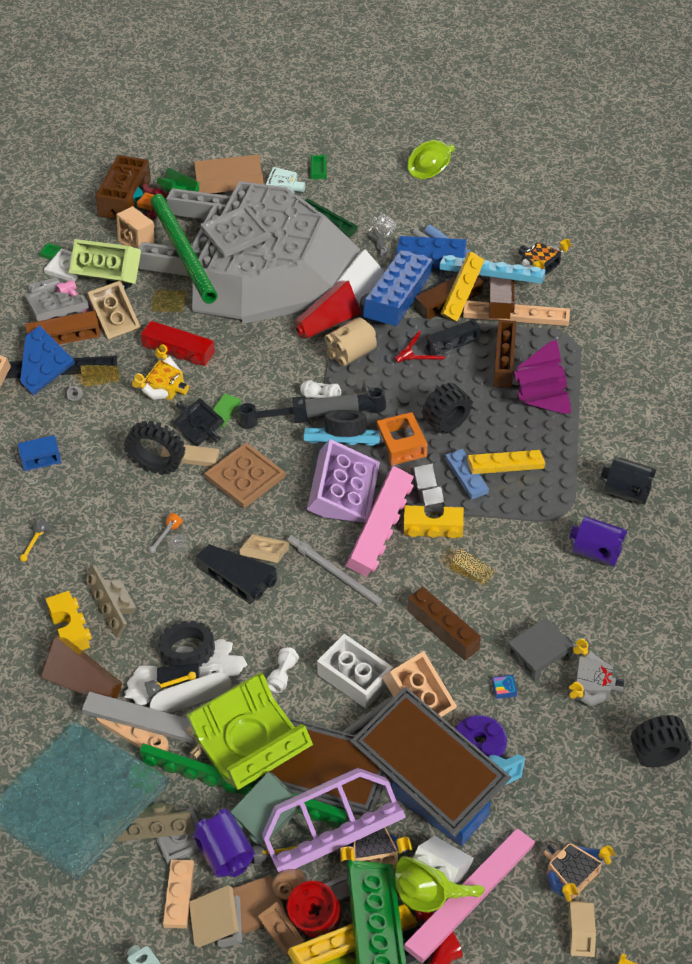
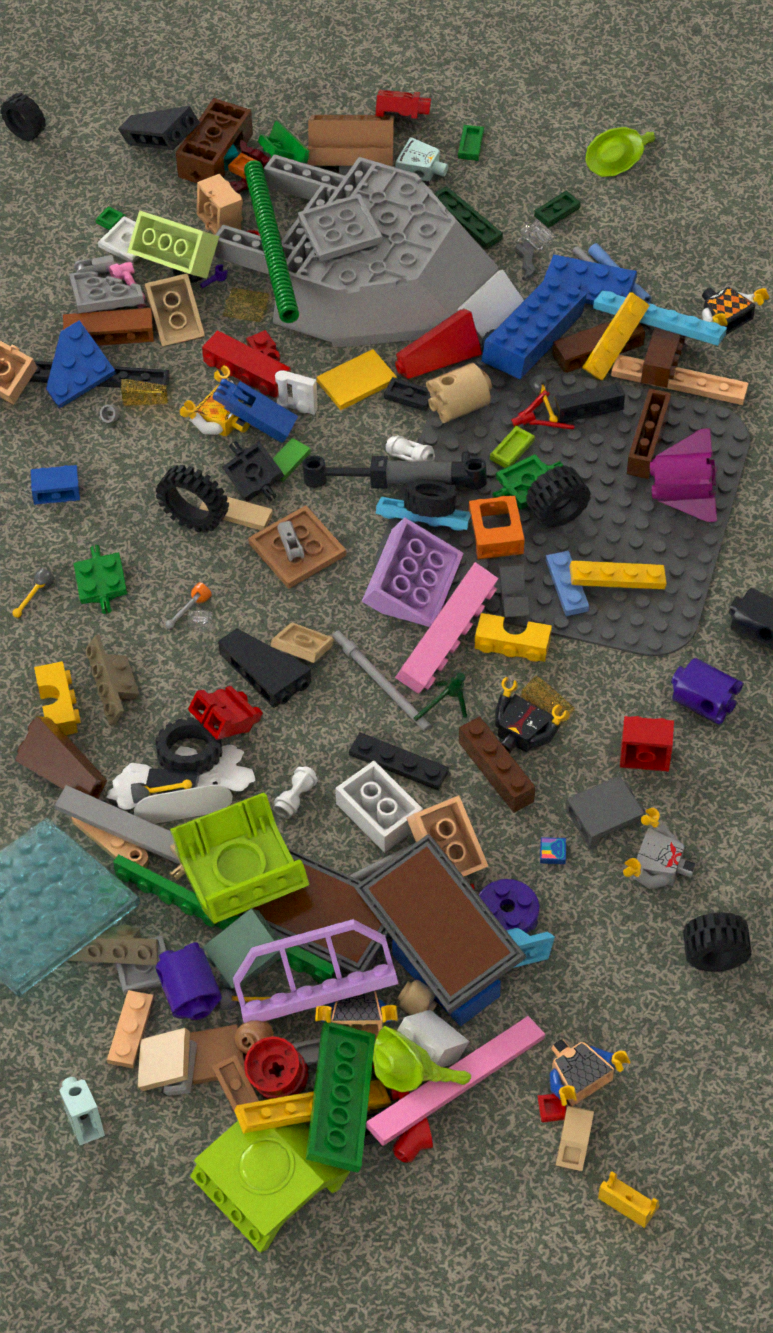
camera: 10 degrees right, 5 degrees up
none -> green plate [73,545,128,614]
none -> black slope [118,106,200,150]
none -> red hips [188,686,263,740]
none -> dark purple hand [200,264,228,289]
none -> blue hinge [212,379,298,443]
none -> red plate [246,330,280,361]
none -> white plate [275,370,318,415]
none -> light grey bar [277,521,304,561]
none -> yellow tile [316,349,397,411]
none -> black plate [349,732,449,790]
none -> red hips [375,90,431,119]
none -> black plate [384,377,431,412]
none -> tan head [397,980,437,1015]
none -> dark green plant [413,673,467,721]
none -> lime tile [490,426,535,468]
none -> green plate [492,454,563,509]
none -> black torso [495,677,570,754]
none -> hinge [529,374,558,422]
none -> dark green plate [534,190,581,228]
none -> red tile [537,1094,567,1122]
none -> red brick [620,716,674,772]

